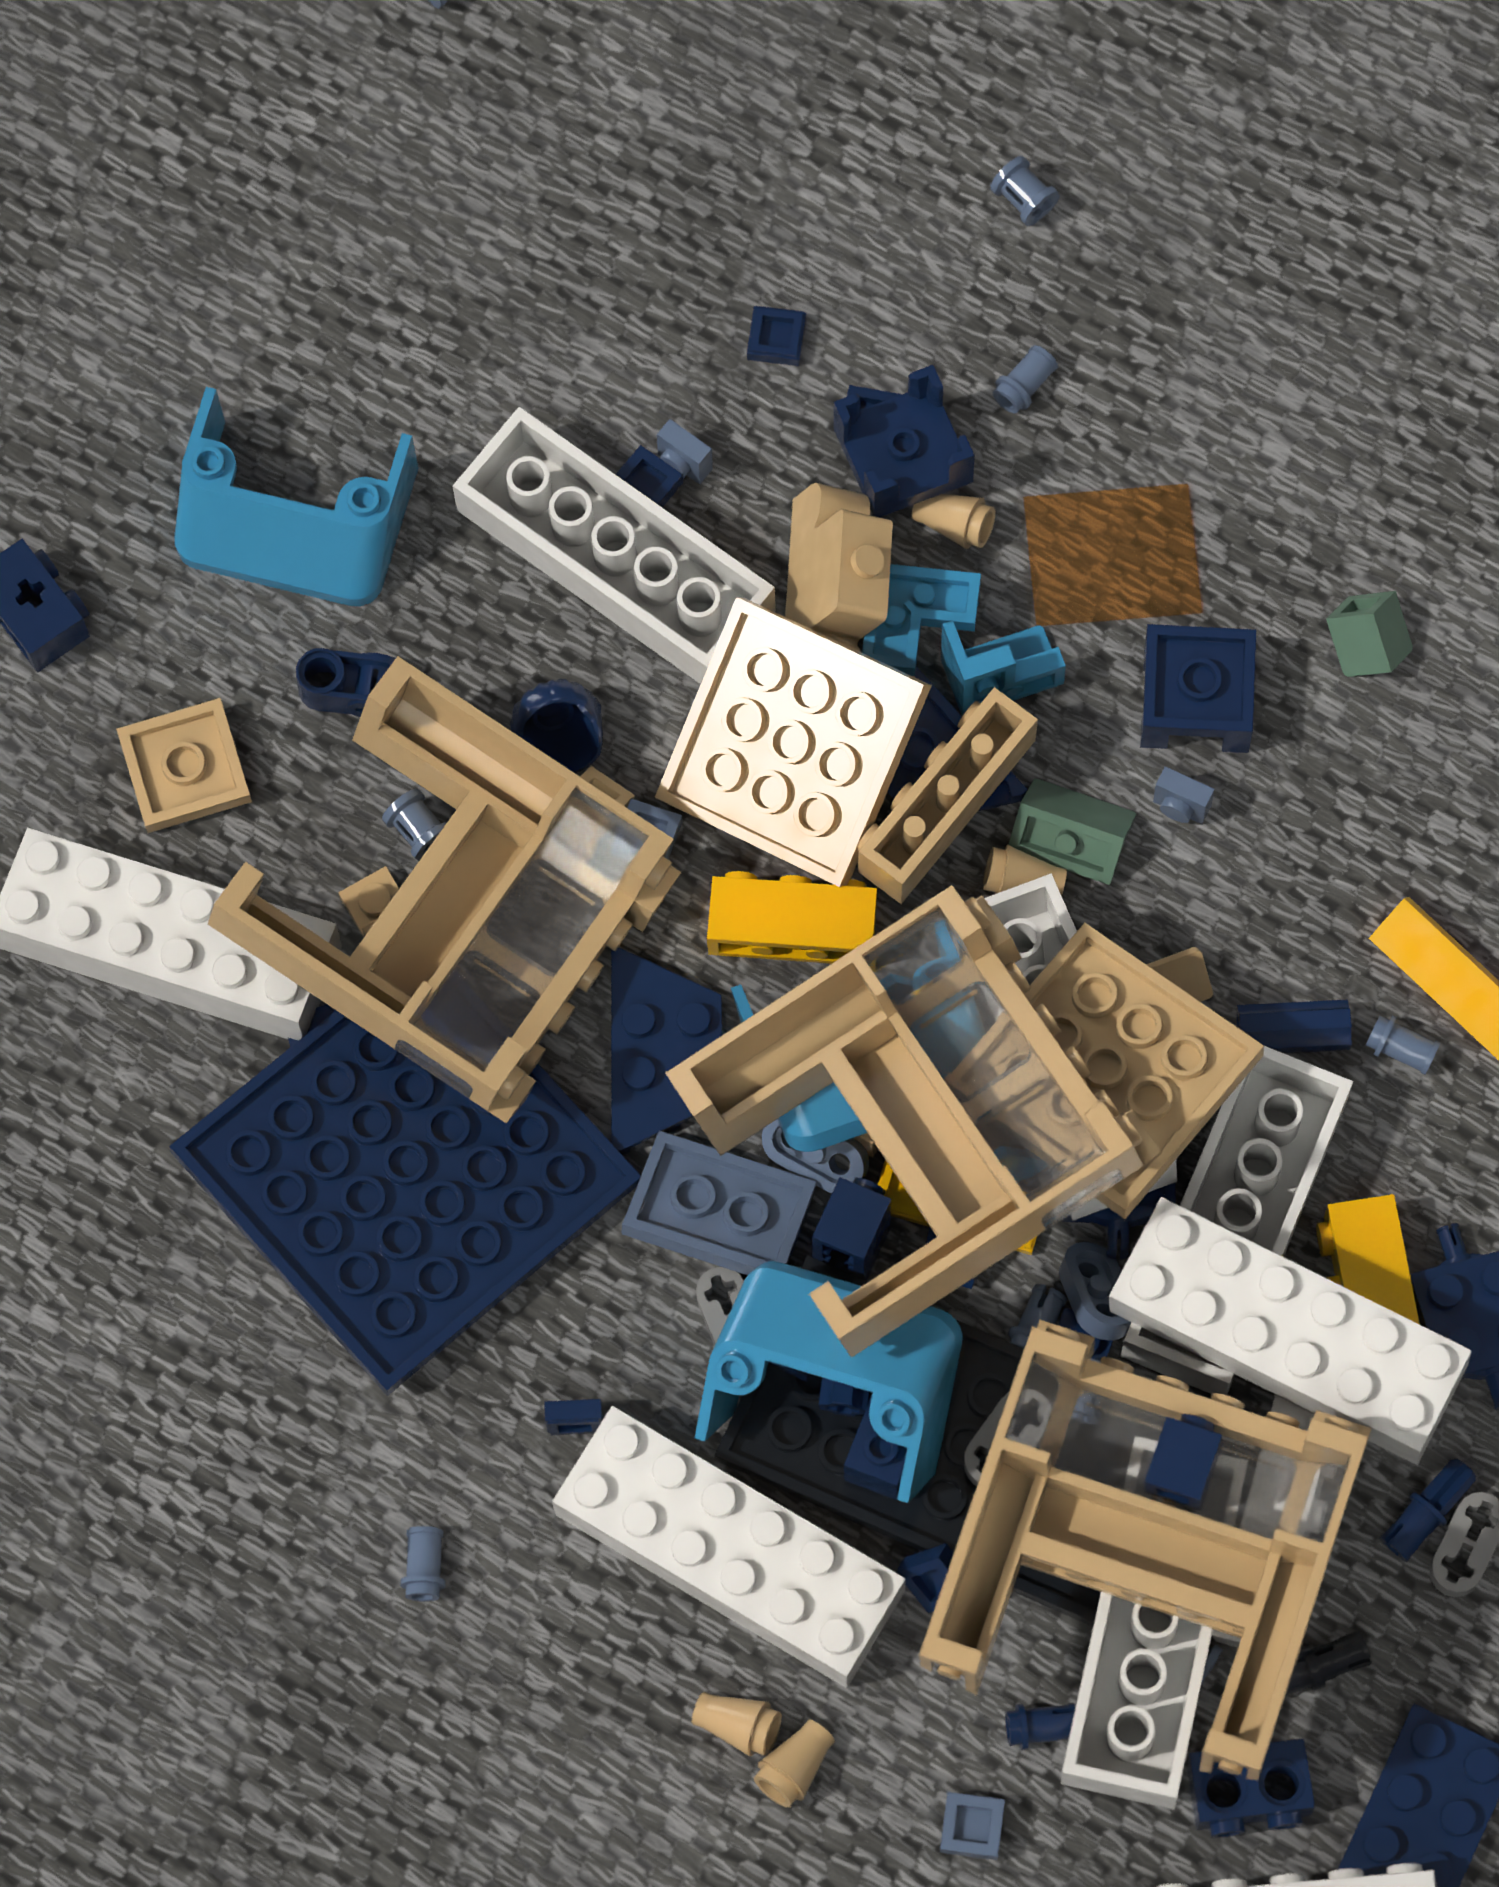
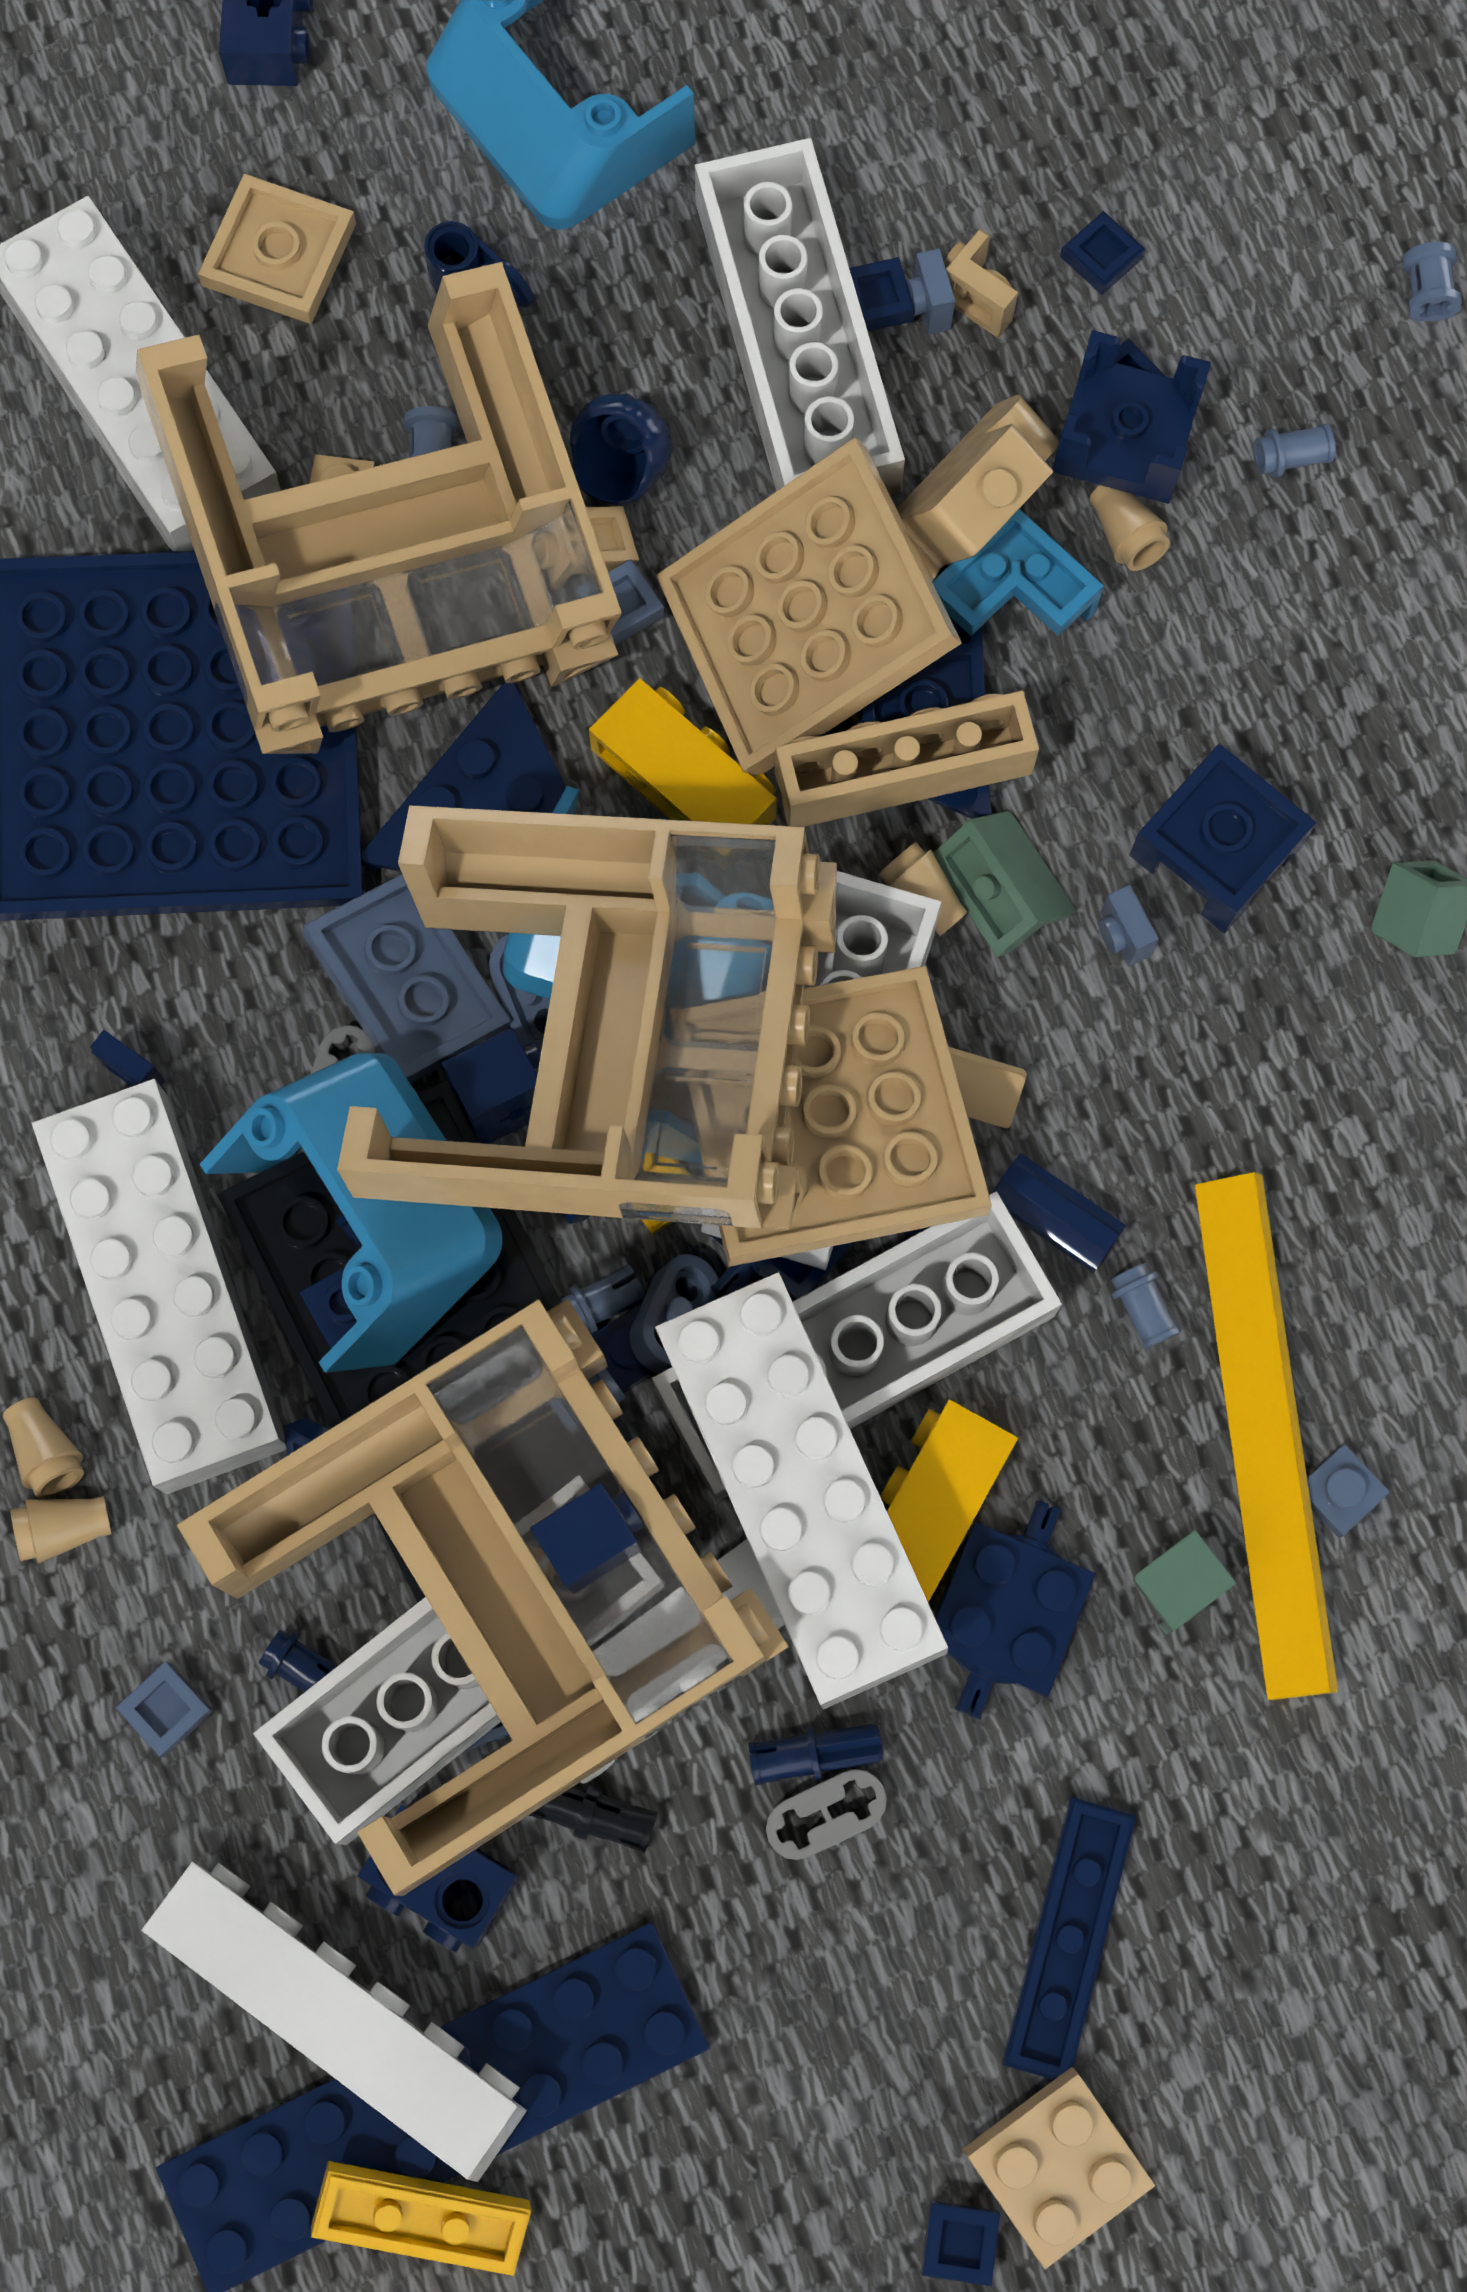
camera: 35 degrees right, 5 degrees up
dark azure panel [941,621,1066,716] -> none
clear orange piece [1023,484,1202,626] -> none
none -> tan bracket [944,229,1018,338]

